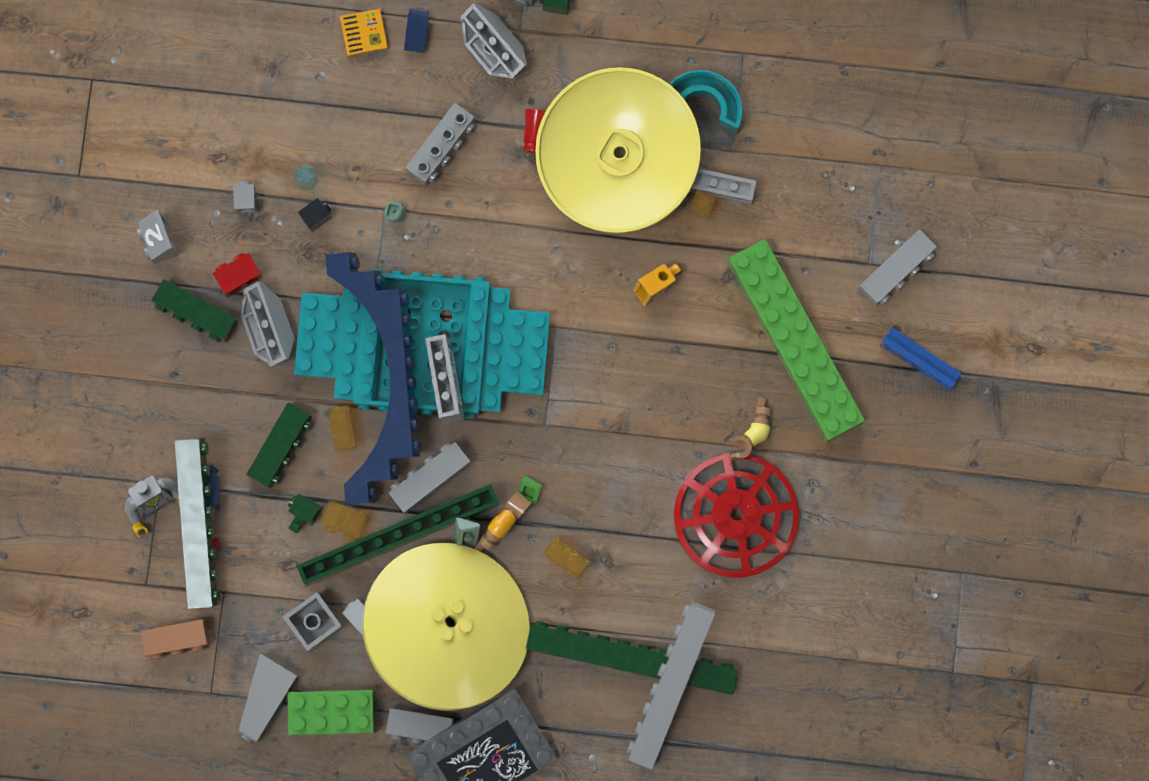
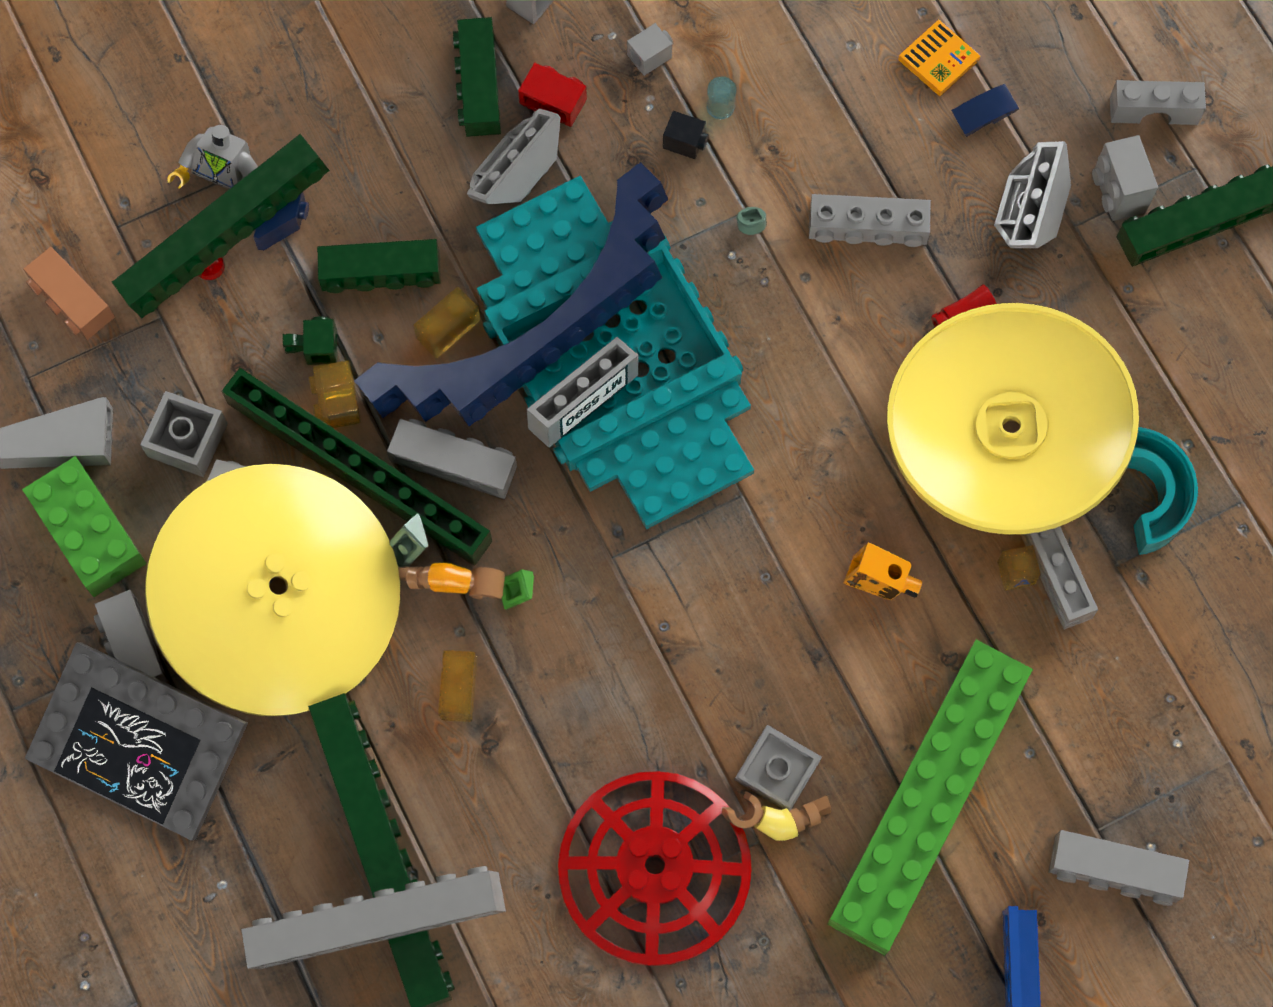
camera: 55 degrees right, 10 degrees down
none -> light grey tile [735,725,822,811]

